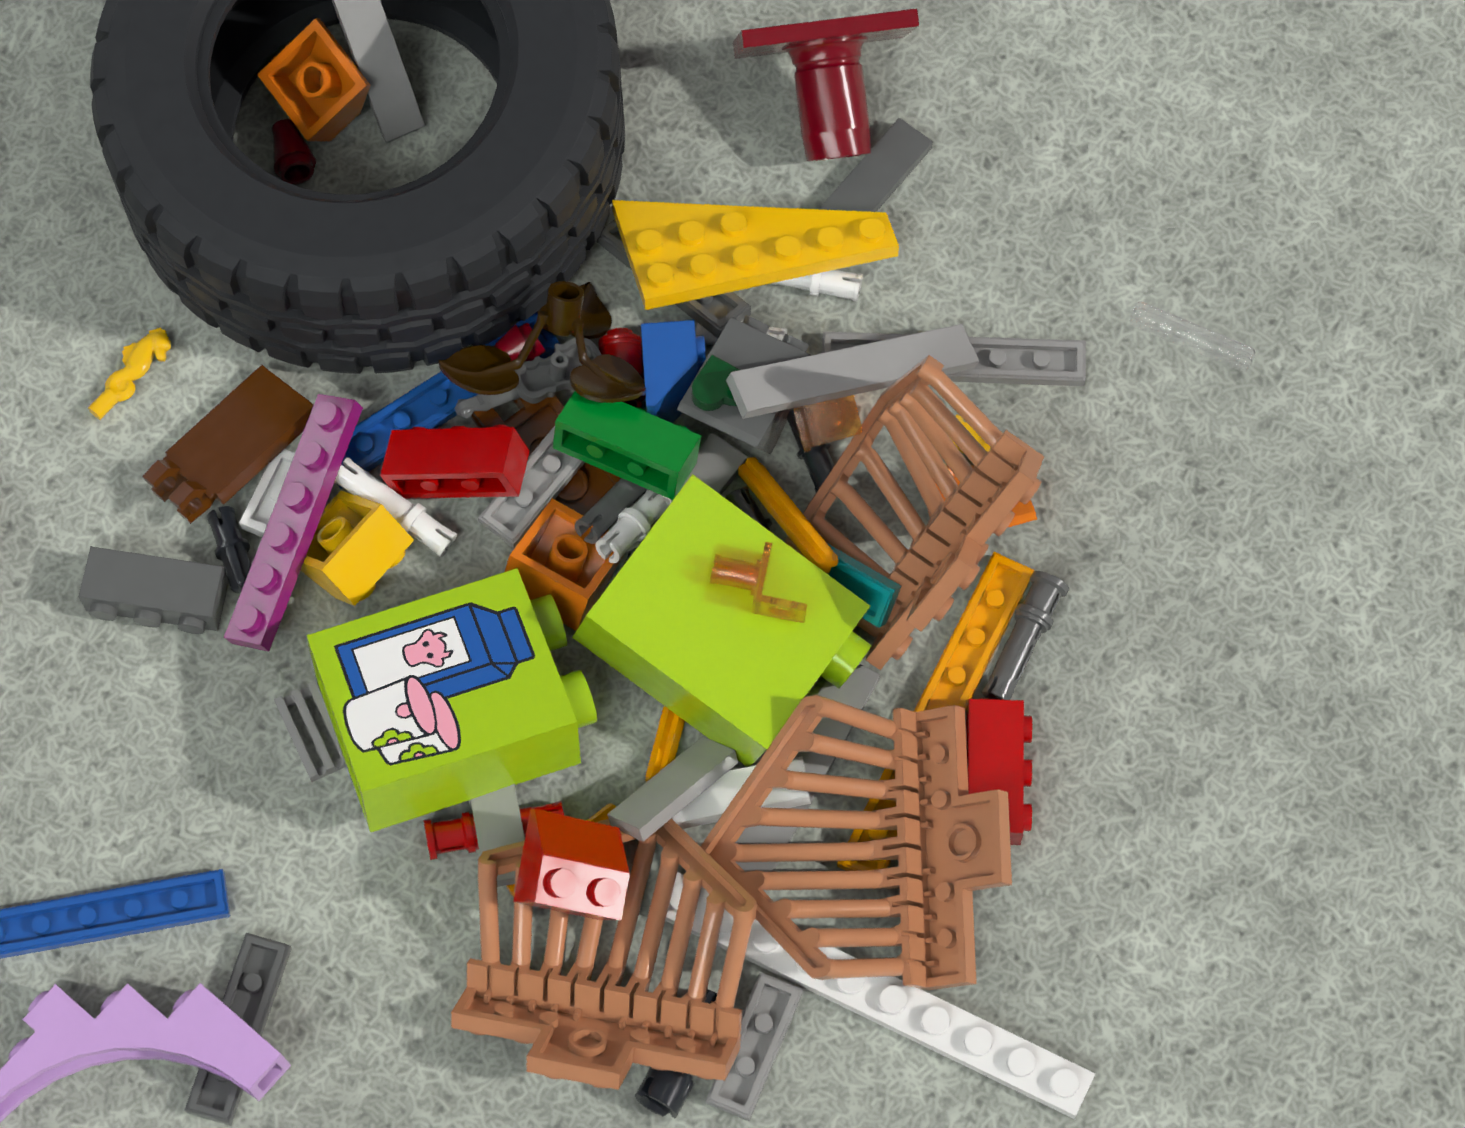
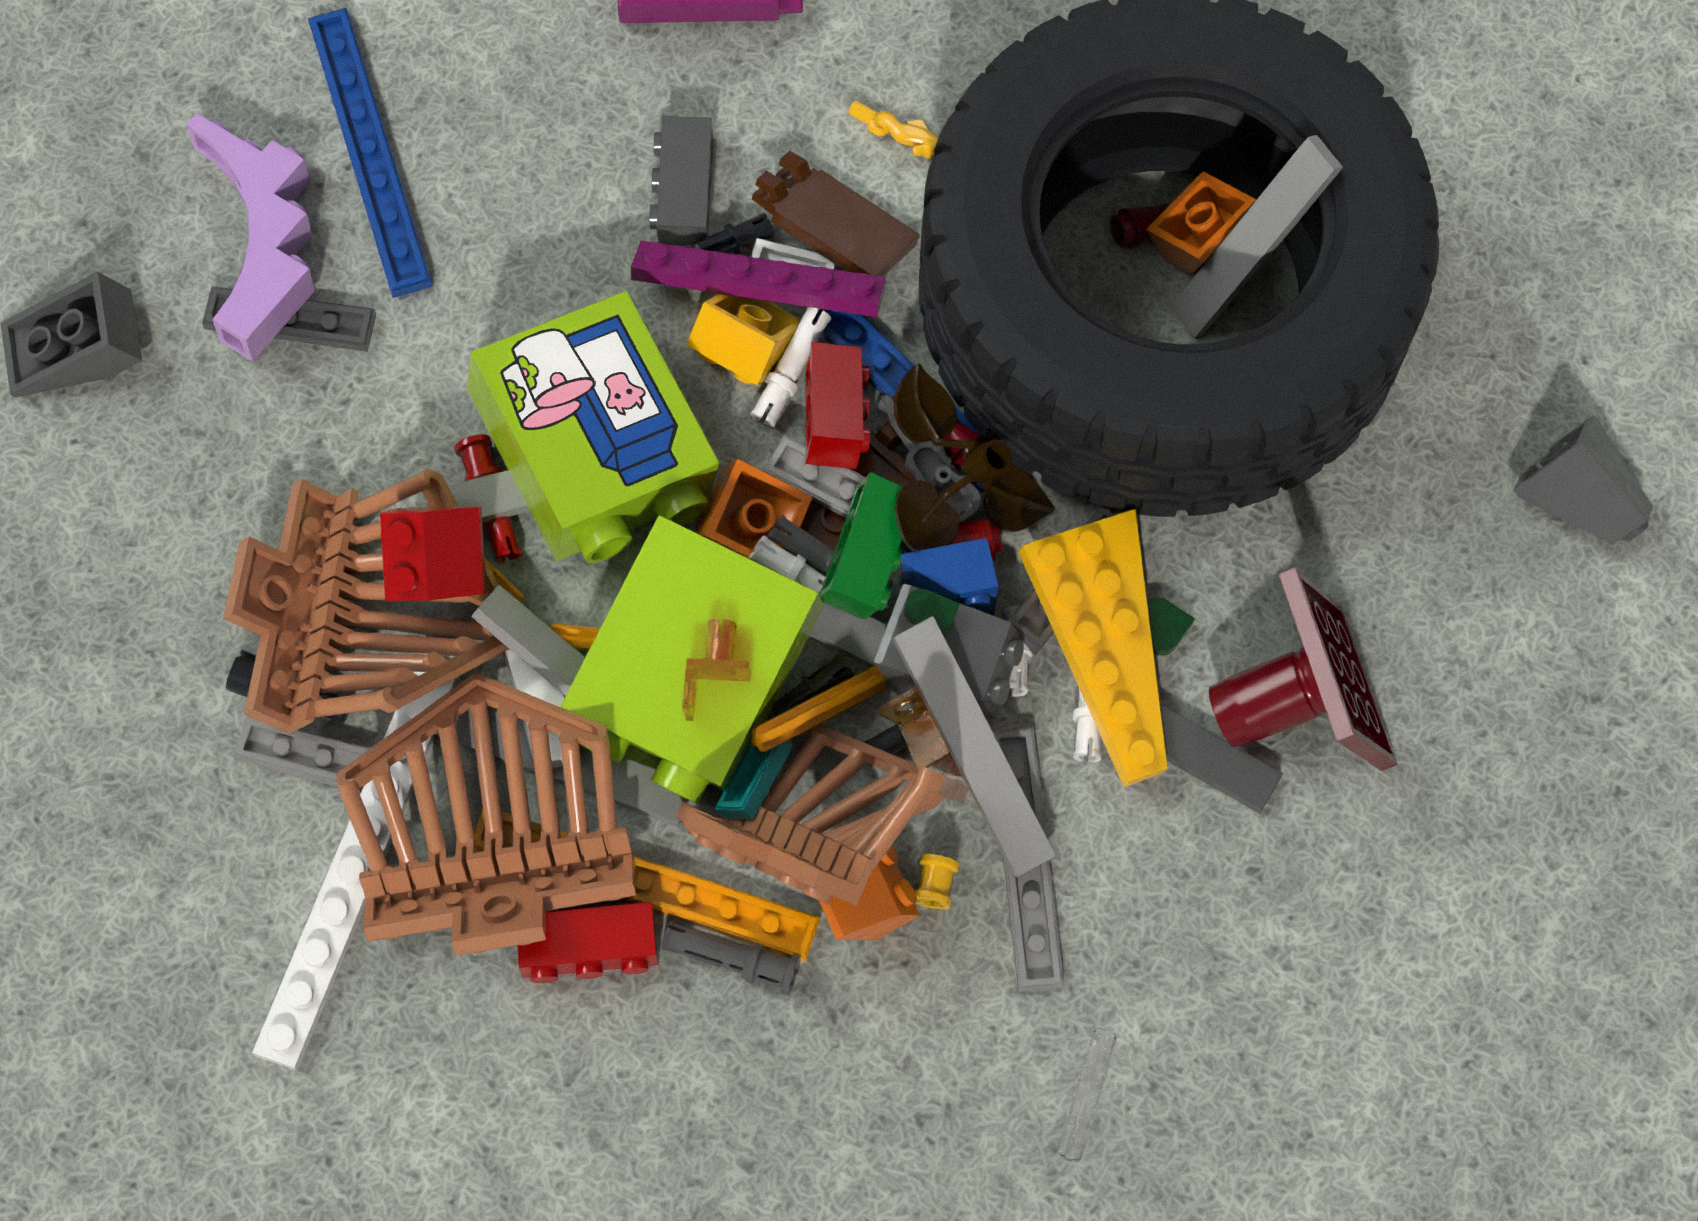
camera: 80 degrees right, 0 degrees up
none -> dark green tile [1147,598,1195,655]

